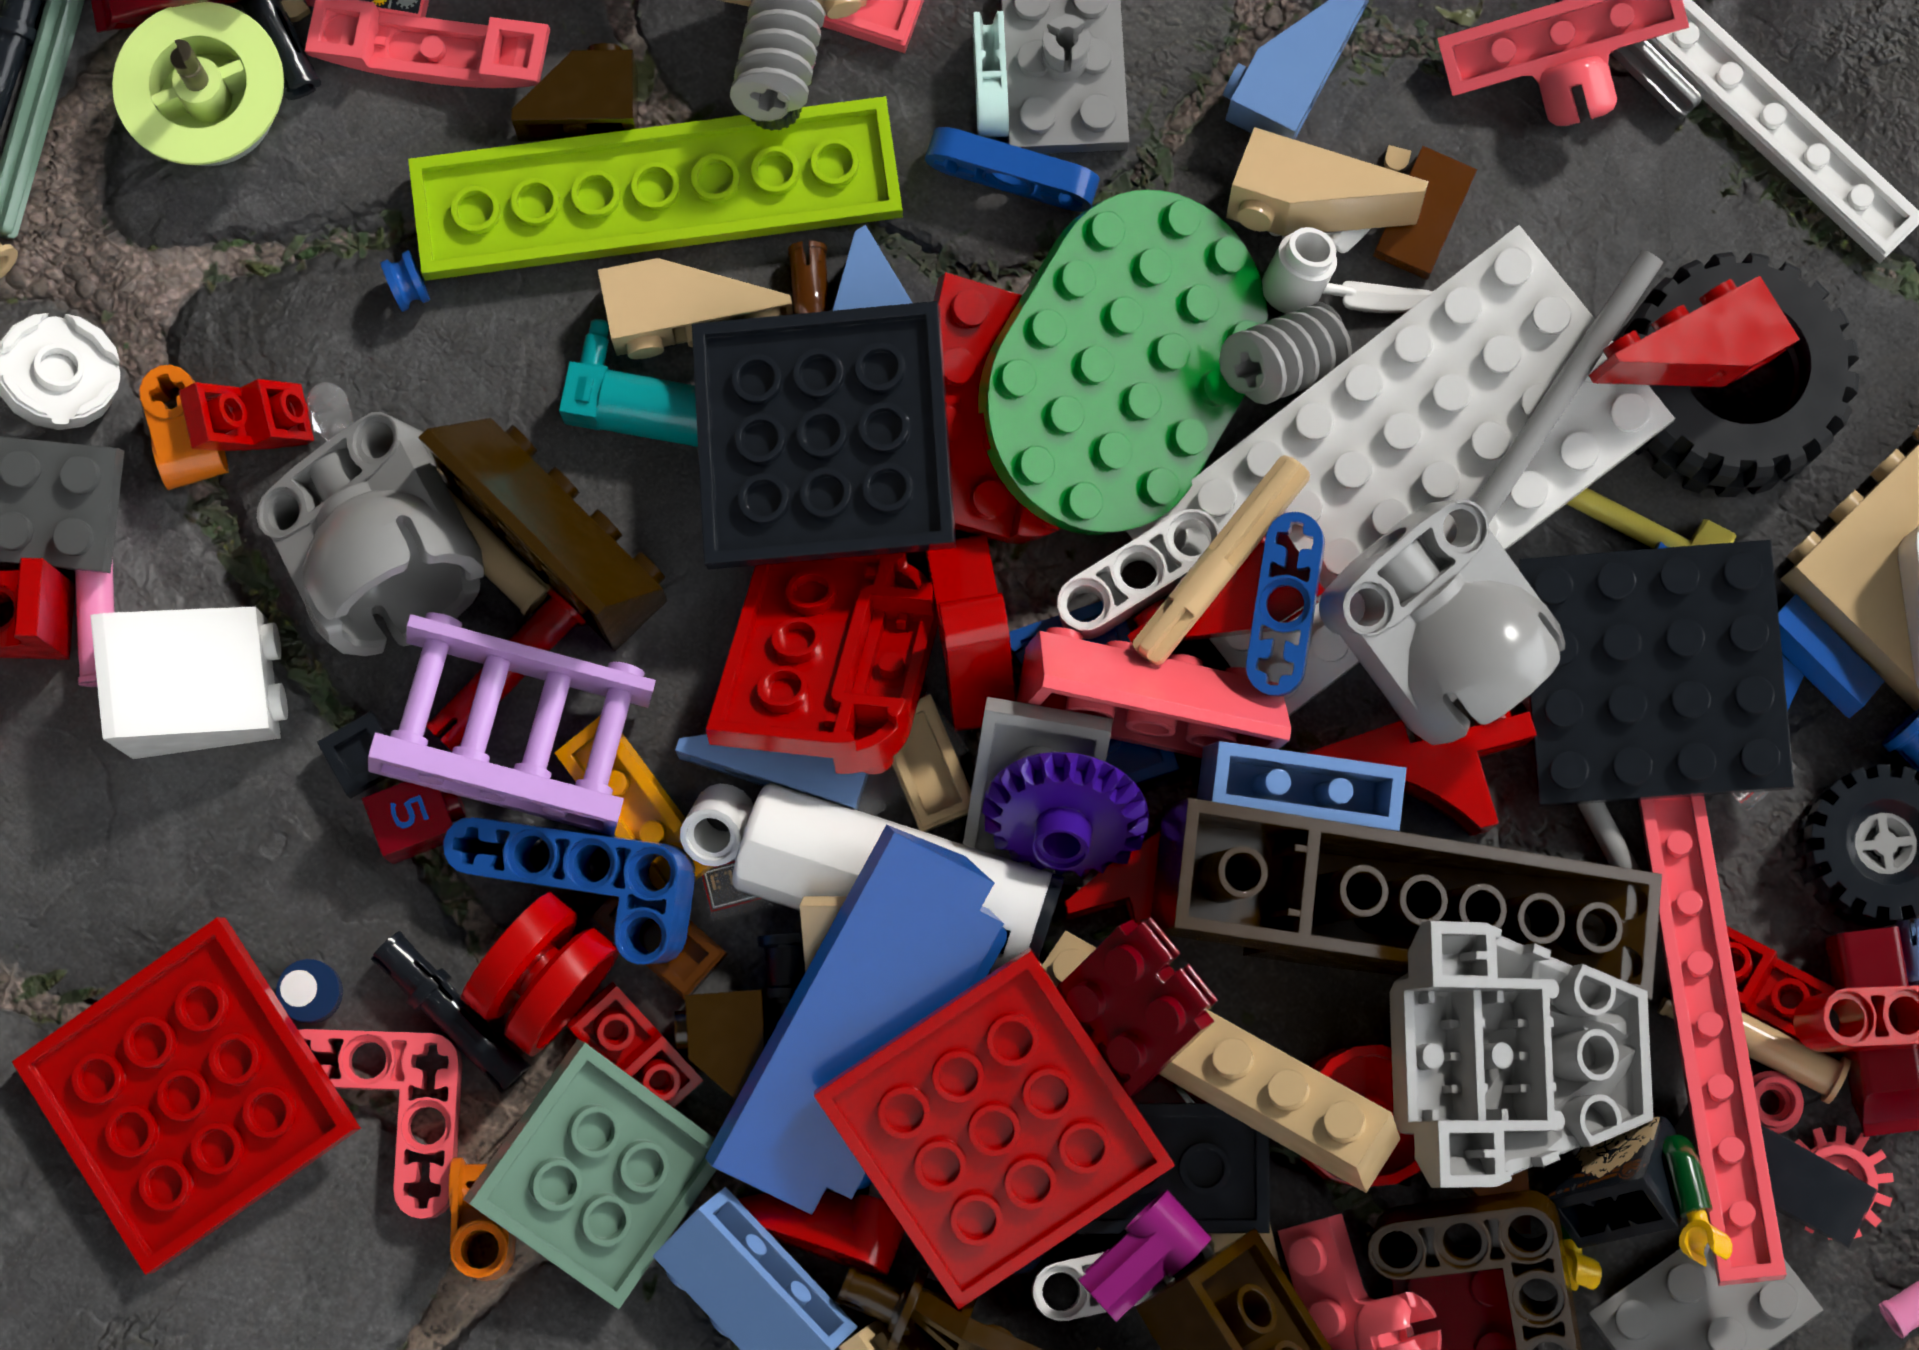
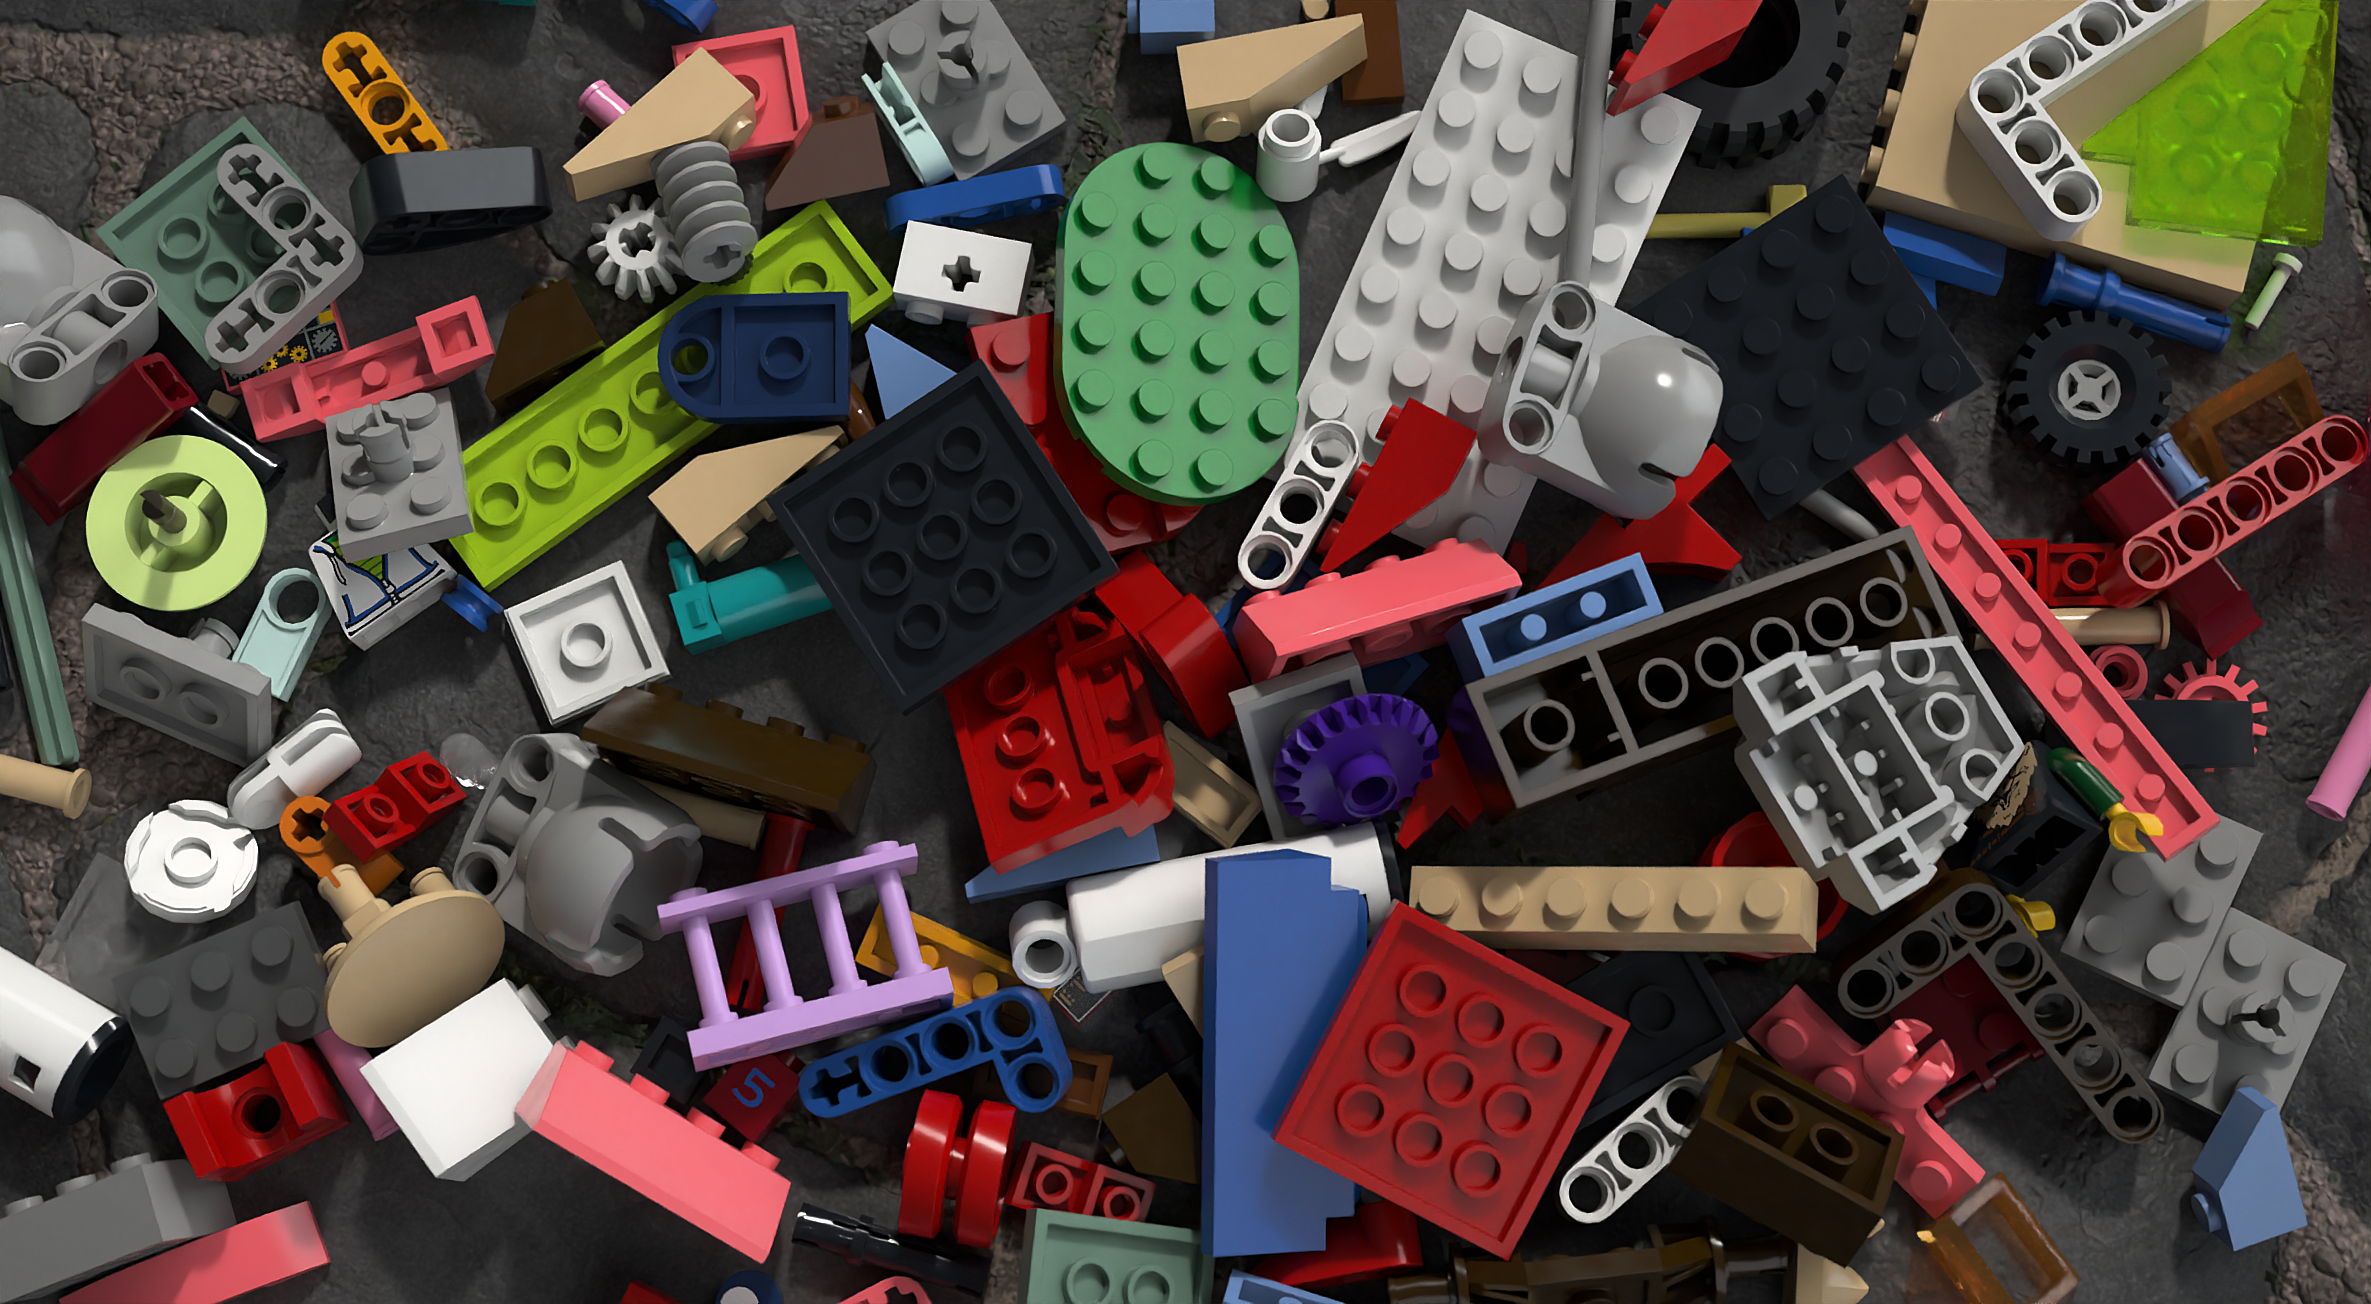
camera: 25 degrees left, 0 degrees up
dark red plate [1057,917,1218,1098] -> none
magenta piece [1077,1190,1211,1322] -> none
tan axle [1132,455,1310,666] -> none
light grey piece [1219,301,1352,404] -> none
blue beam [1246,512,1325,696] -> none
none -> light grey plate [81,602,271,768]
none -> white arm [226,708,362,830]
none -> light aqua piece [231,568,333,702]
none -> white torso [308,491,458,651]
none -> tan piece [318,864,505,1048]
none -> light grey plate [325,387,474,563]
none -> white tile [504,560,673,729]
none -> coral slope [514,1040,791,1264]
none -> white gear [587,194,687,304]
none -> dark blue plate [657,292,851,424]
none -> reddish brown slope [764,95,890,211]
none -> white brick [893,220,1035,329]
none -> red piece [1508,541,1527,574]

